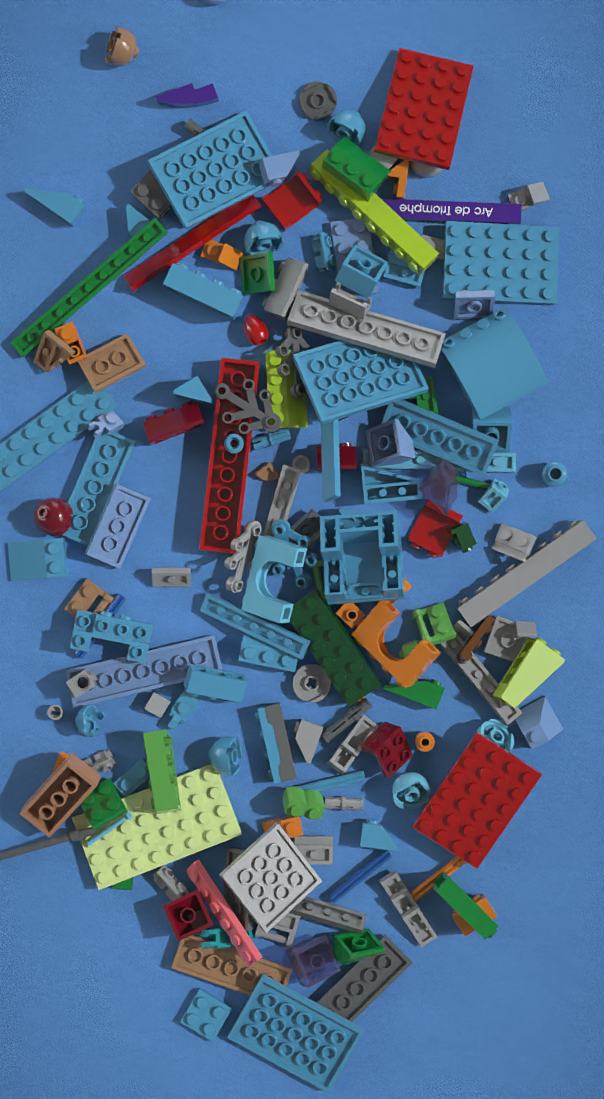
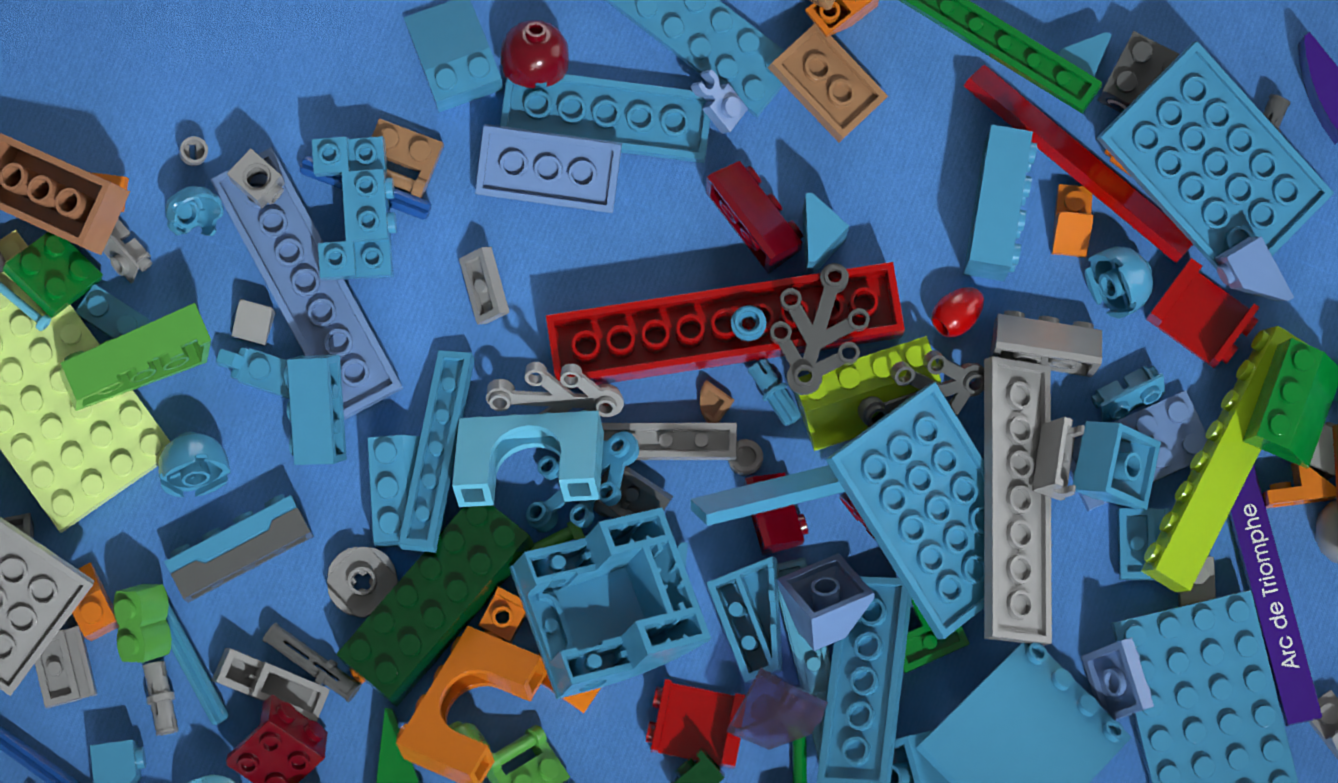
camera: 70 degrees right, 10 degrees down
green plate [240,252,275,296] -> none
light grey slope [293,719,323,764] -> none

